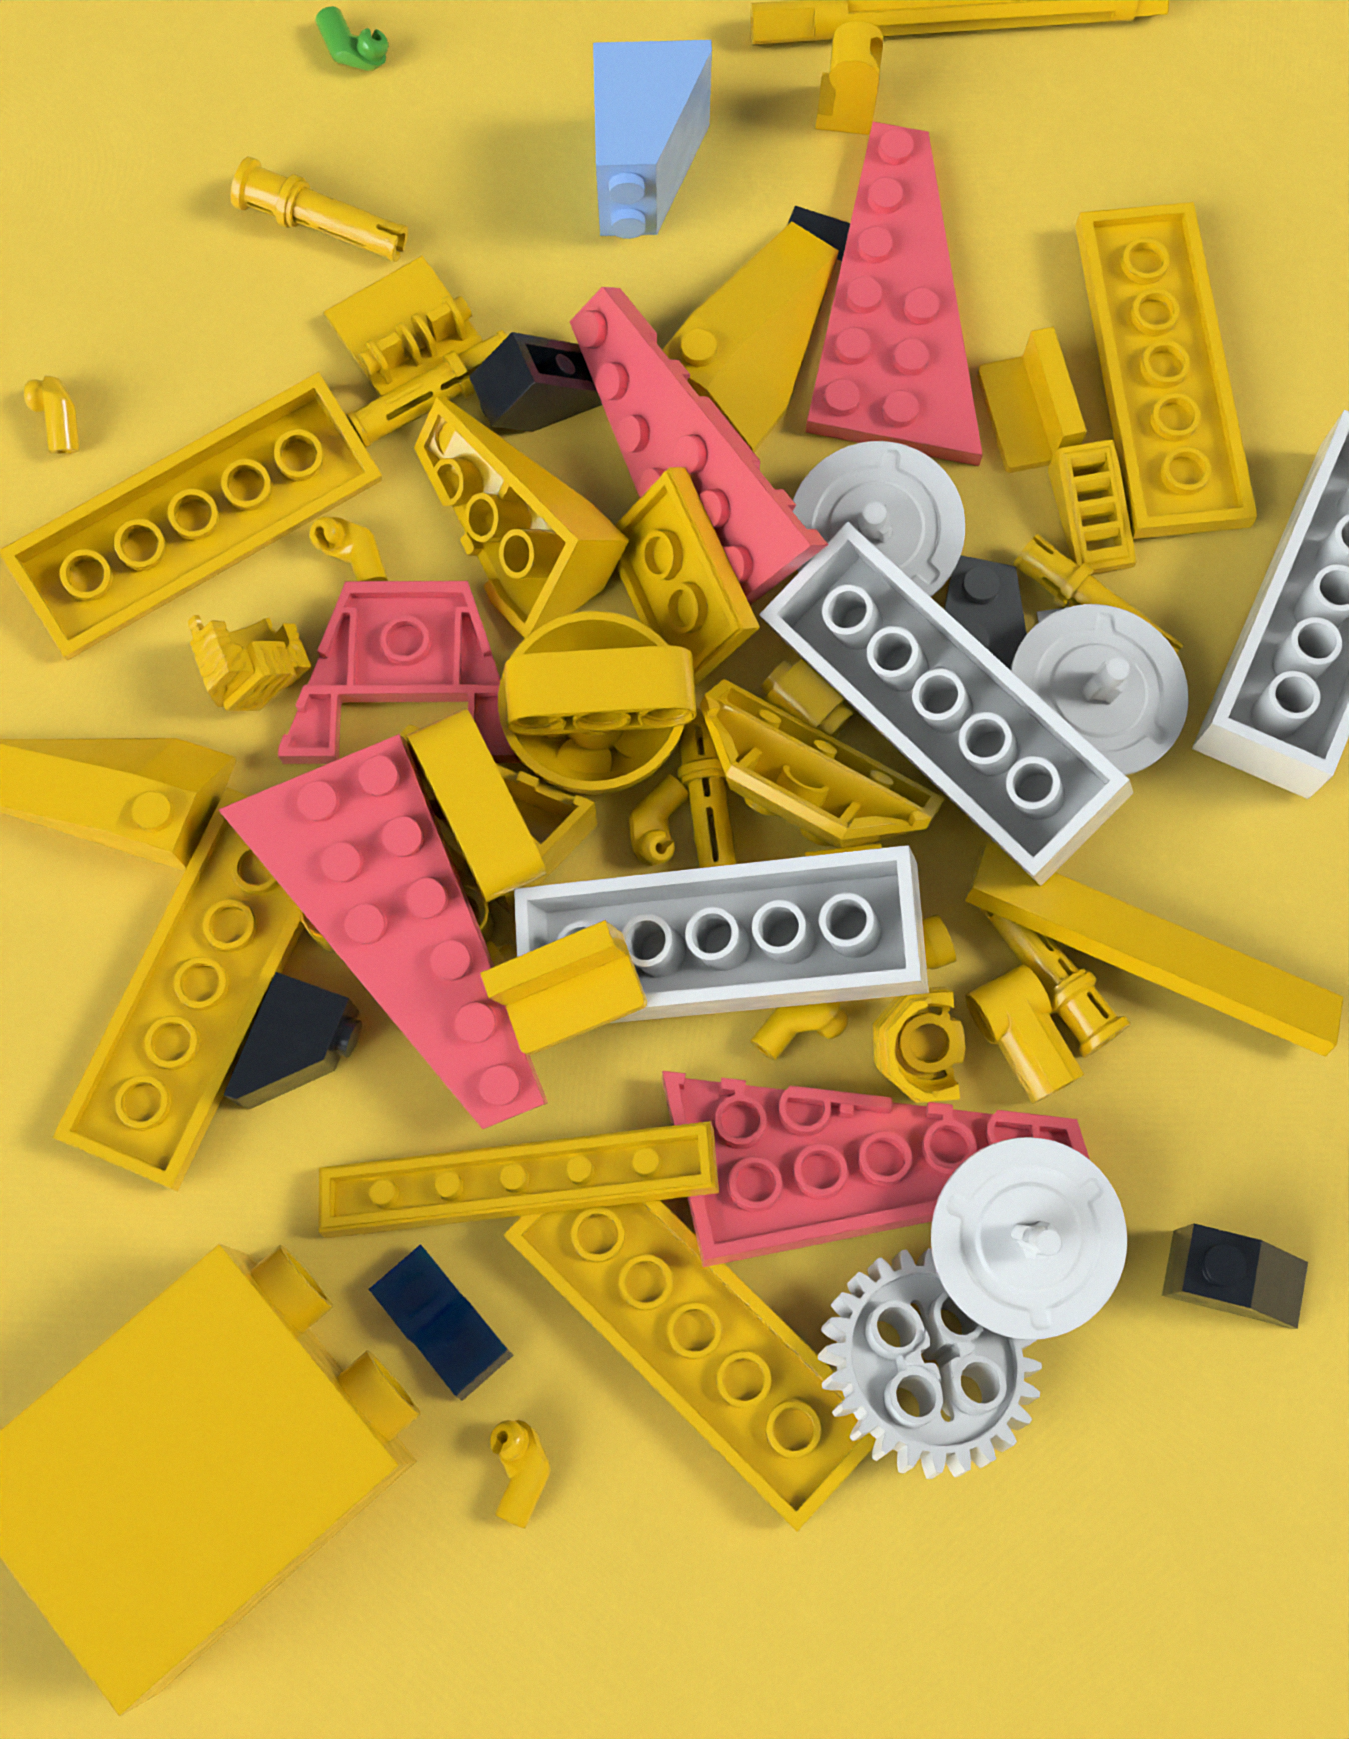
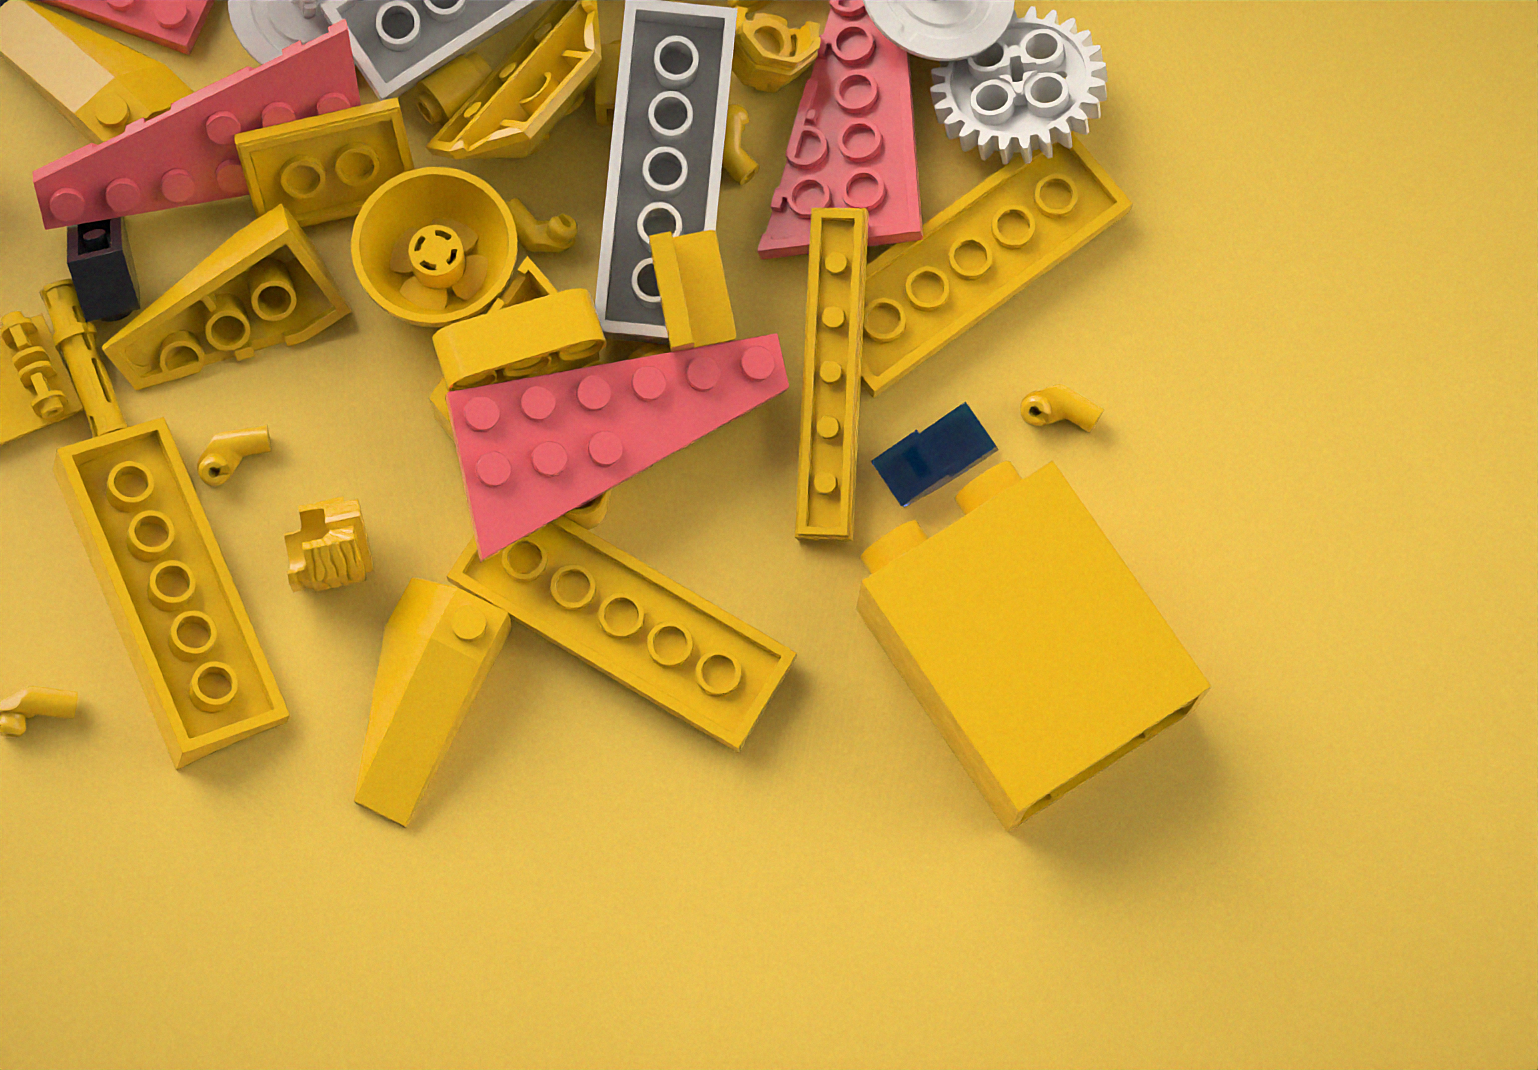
camera: 85 degrees left, 0 degrees up
black slope [224,972,362,1109] -> none
coral wing [278,581,522,764] -> none
yellow beam [505,646,697,735] -> none
yellow pin [677,708,737,868] -> none

